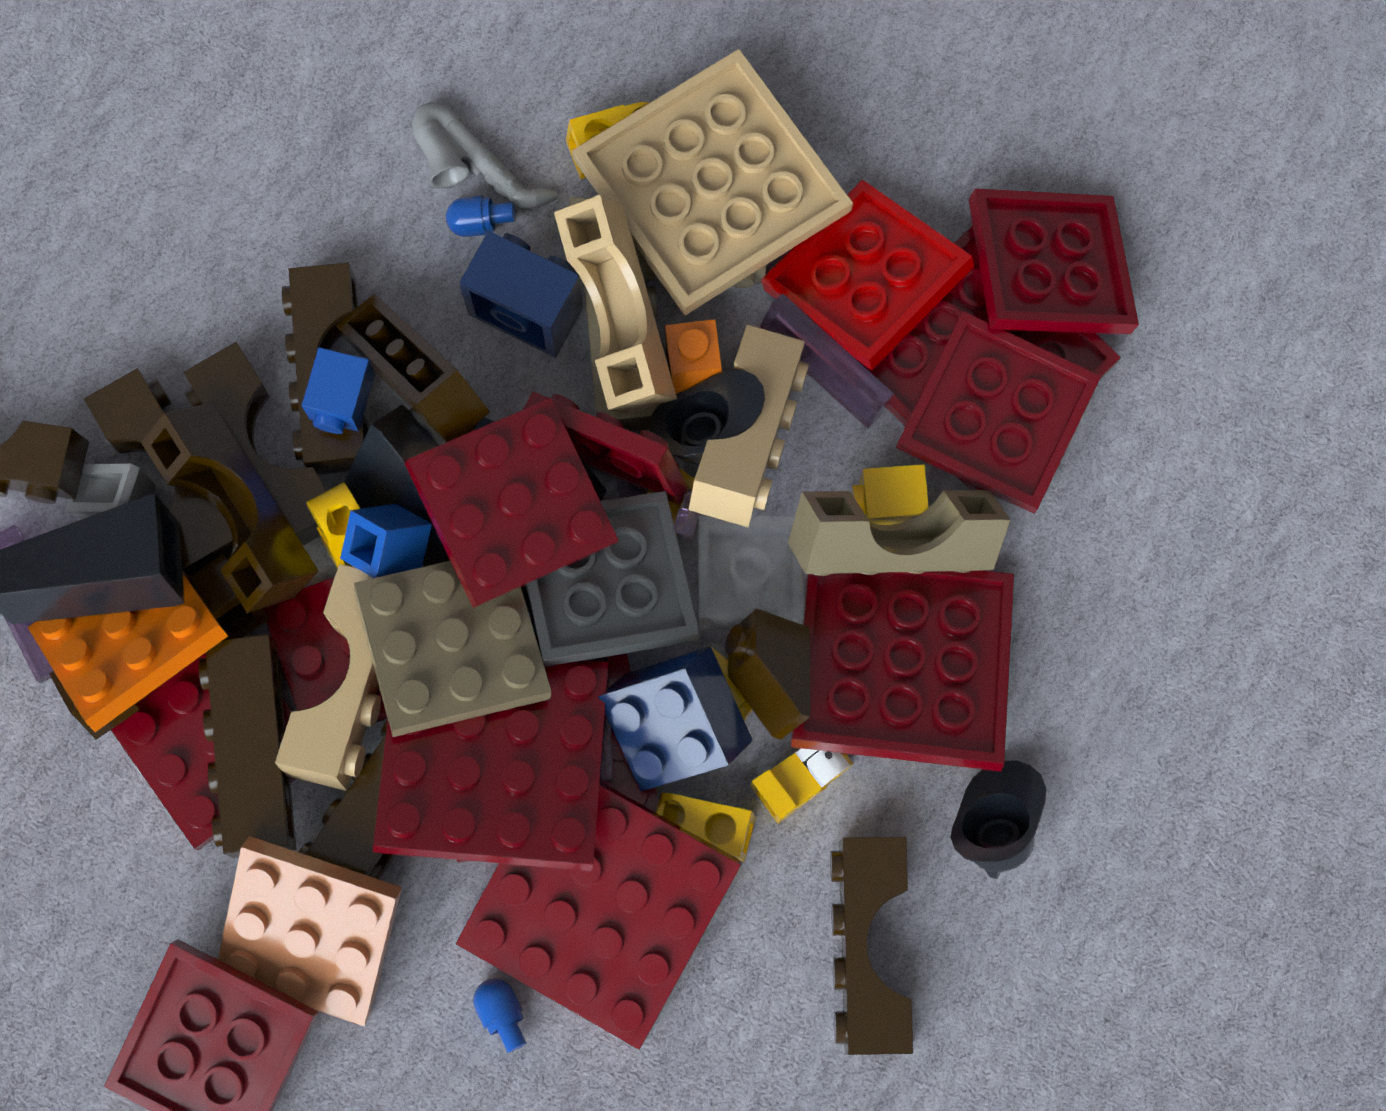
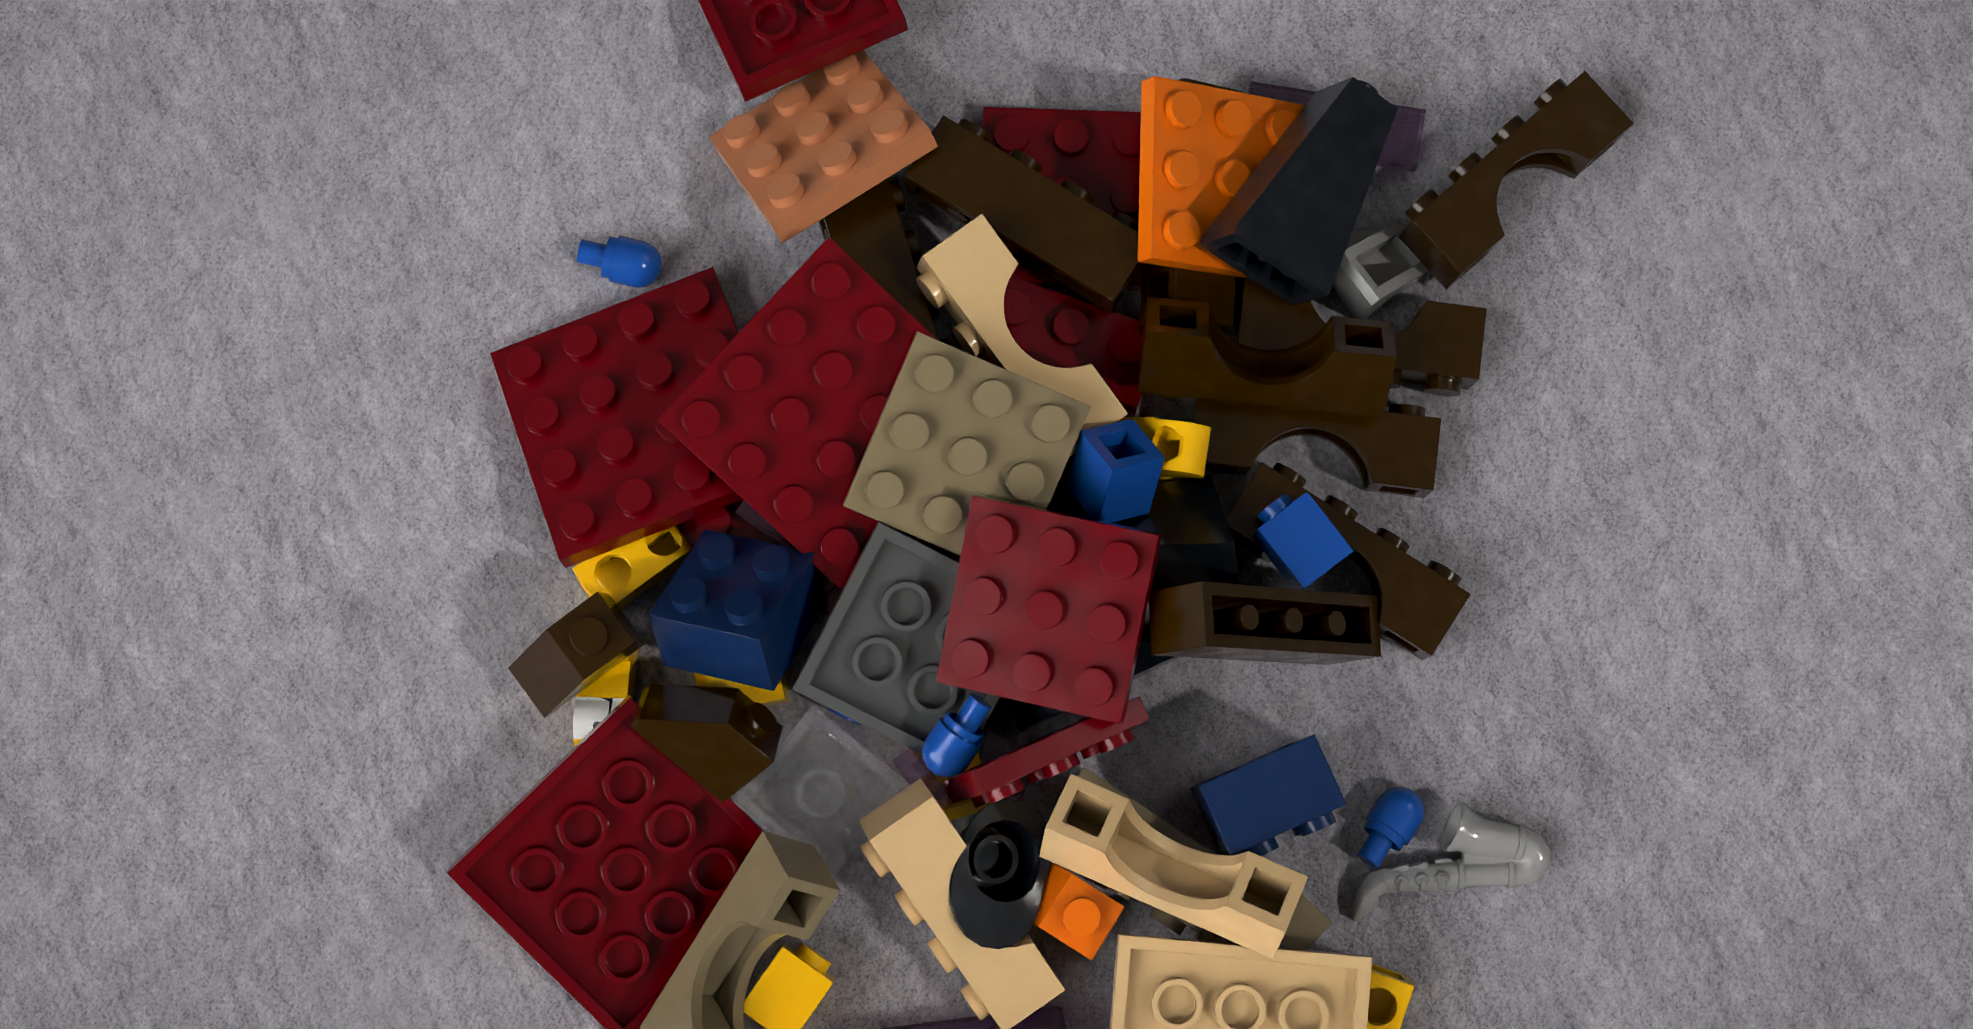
camera: 135 degrees right, 5 degrees up
dark brown arch [830,837,913,1055] -> none
black piece [950,760,1047,879] -> none
none -> dark brown slope [508,592,646,718]
none -> blue cylinder [922,693,992,778]

